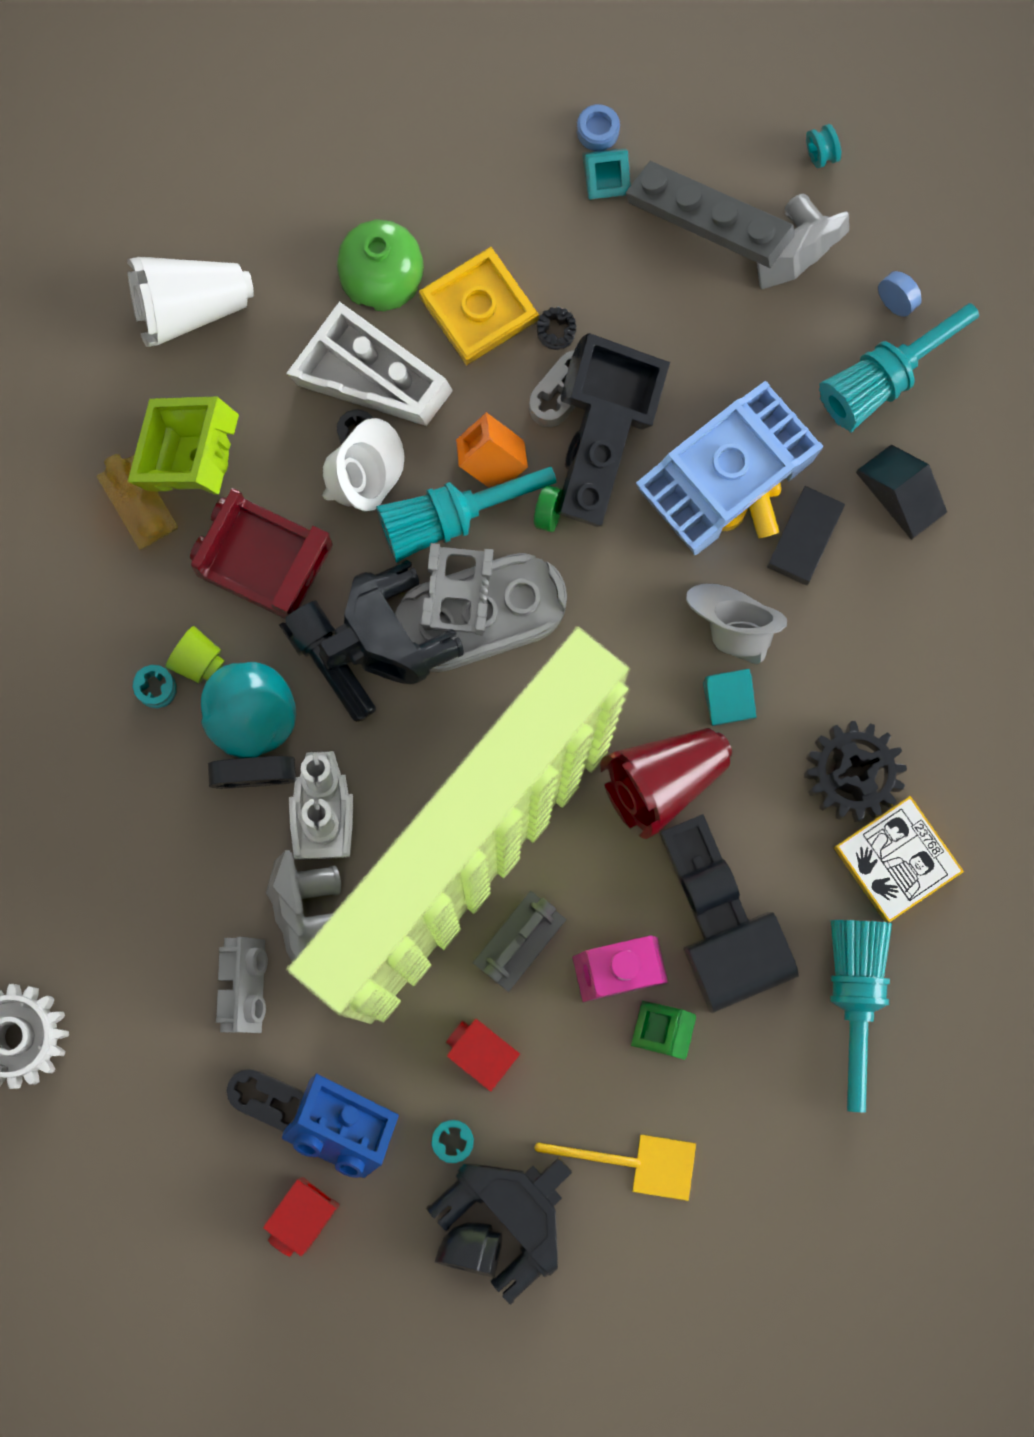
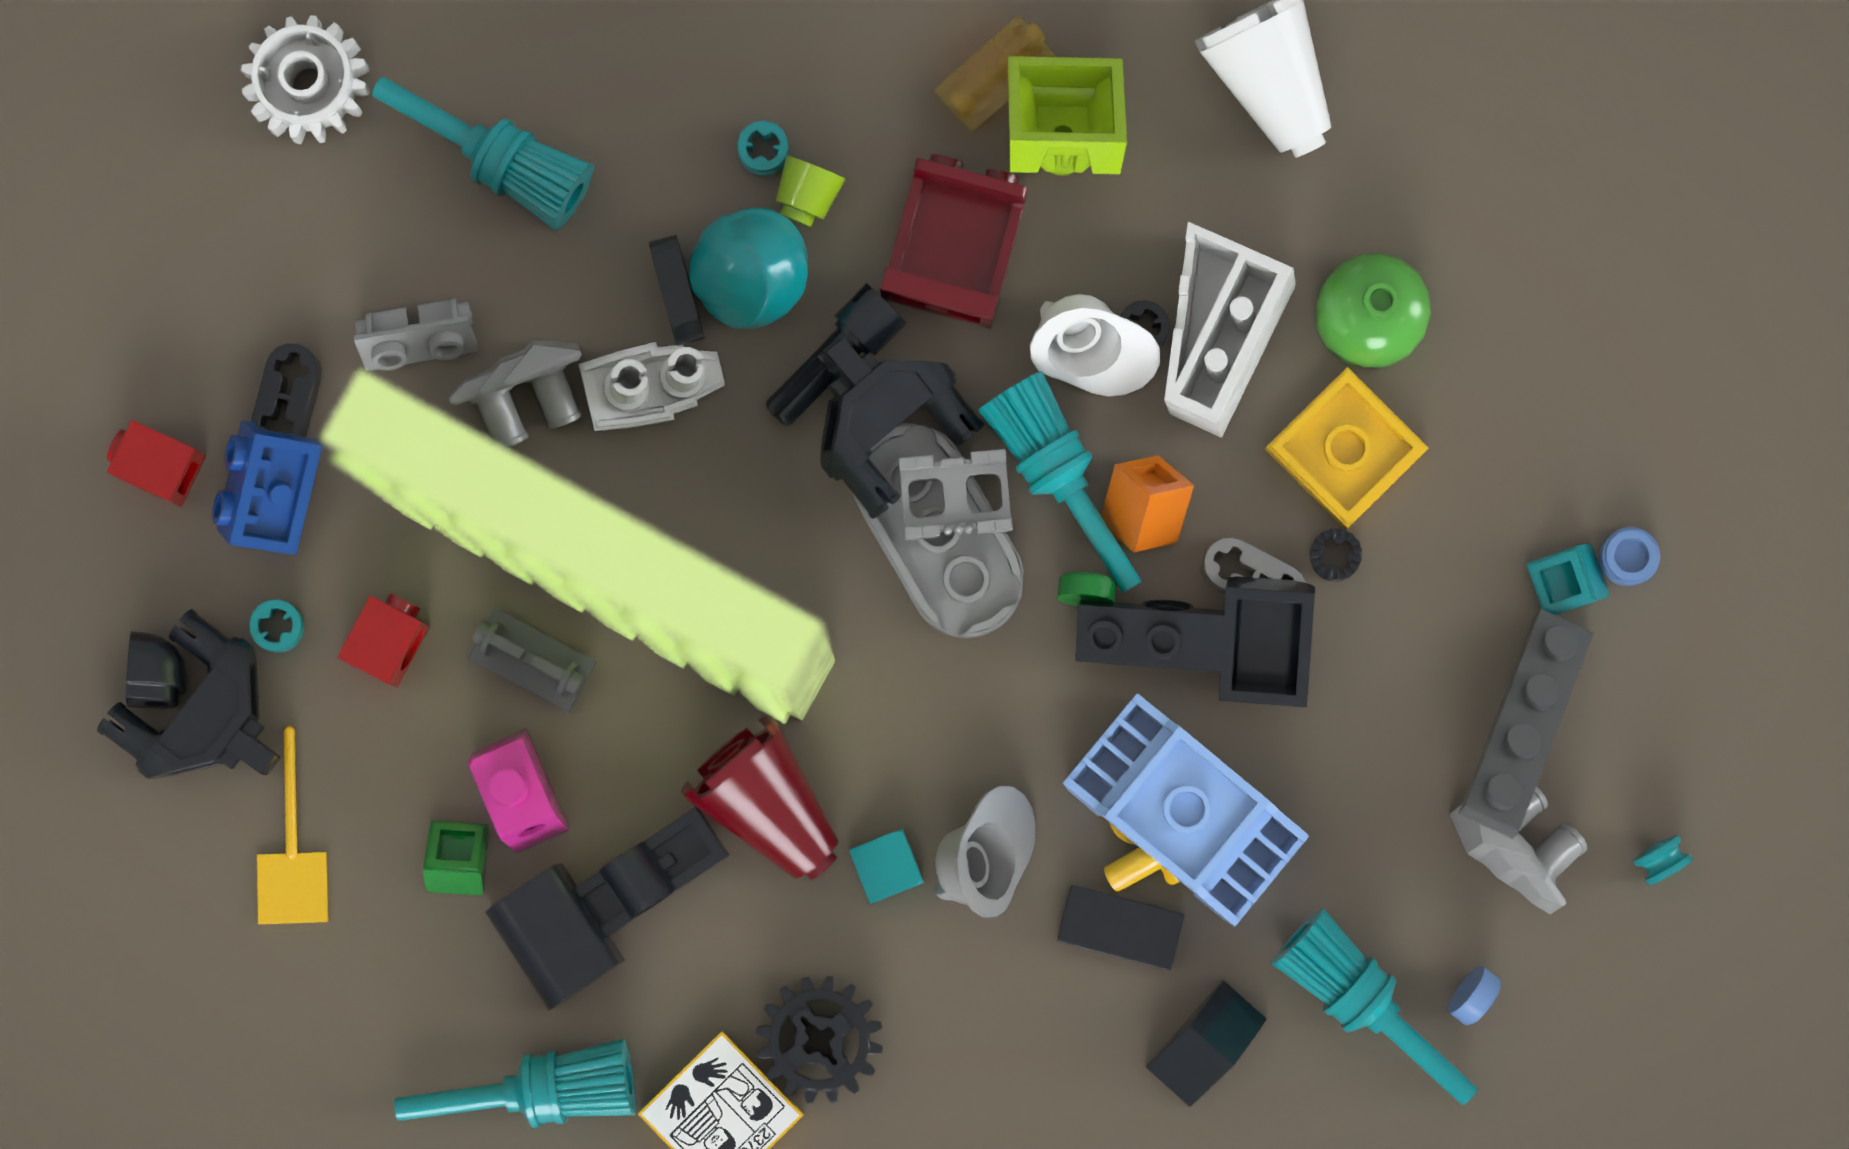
camera: 80 degrees right, 5 degrees up
none -> teal piece [372,76,595,231]

